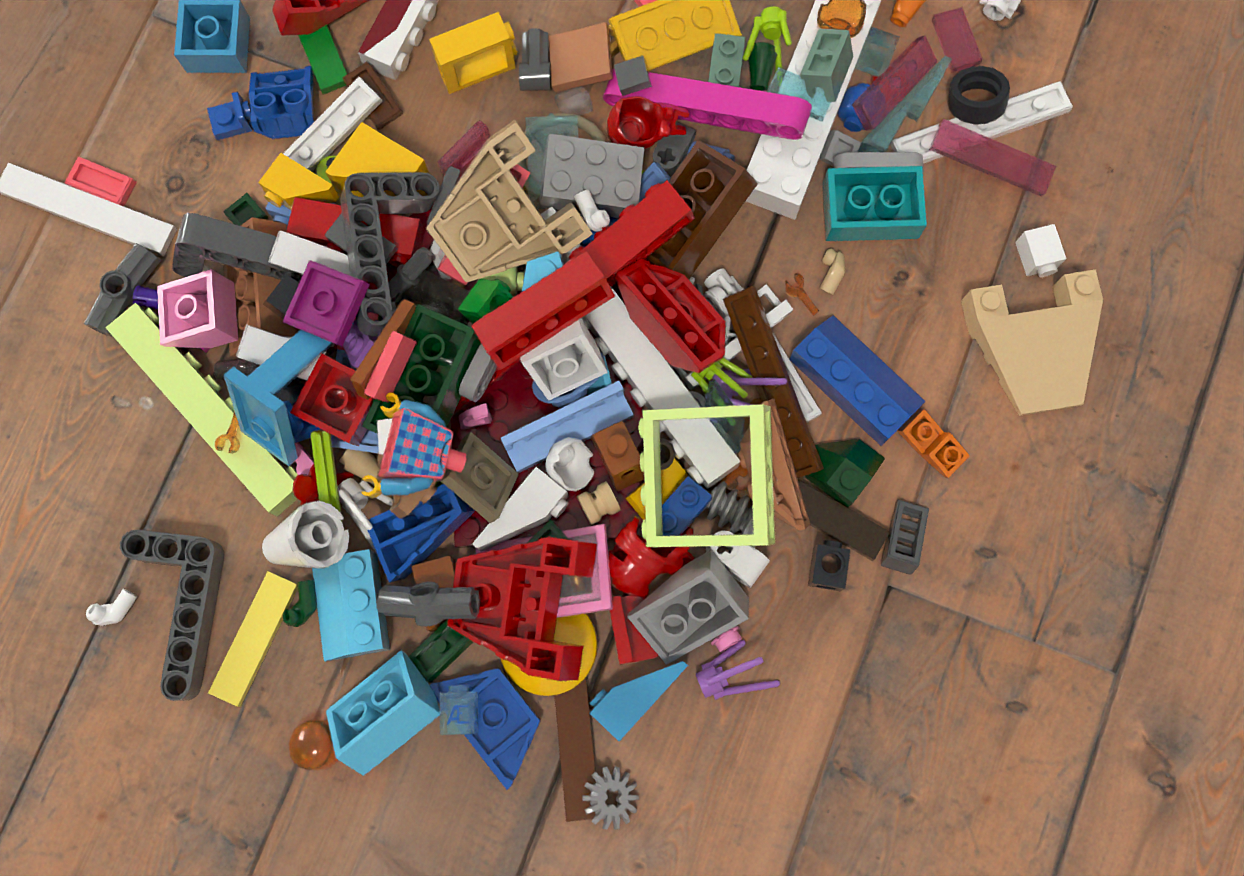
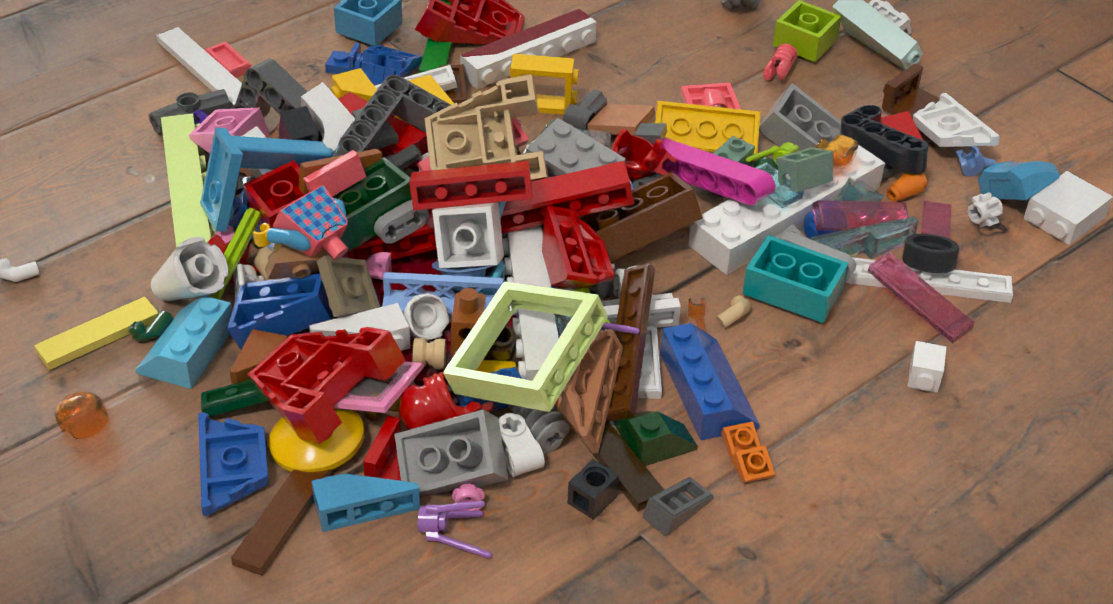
camera: 25 degrees right, 35 degrees down
dark grey beam [120,530,224,701] -> none
clear orange hand [215,411,240,454] -> none
magenta tile [282,260,369,347] -> none
medium azure slope [326,650,441,776] -> none
dark grey piece [376,582,480,627] -> none
clear light blue brick [440,685,479,735] -> none
white arm [574,189,610,232] -> none
light grey gear [583,767,639,830] -> none
tan wedge [961,269,1103,416] -> none

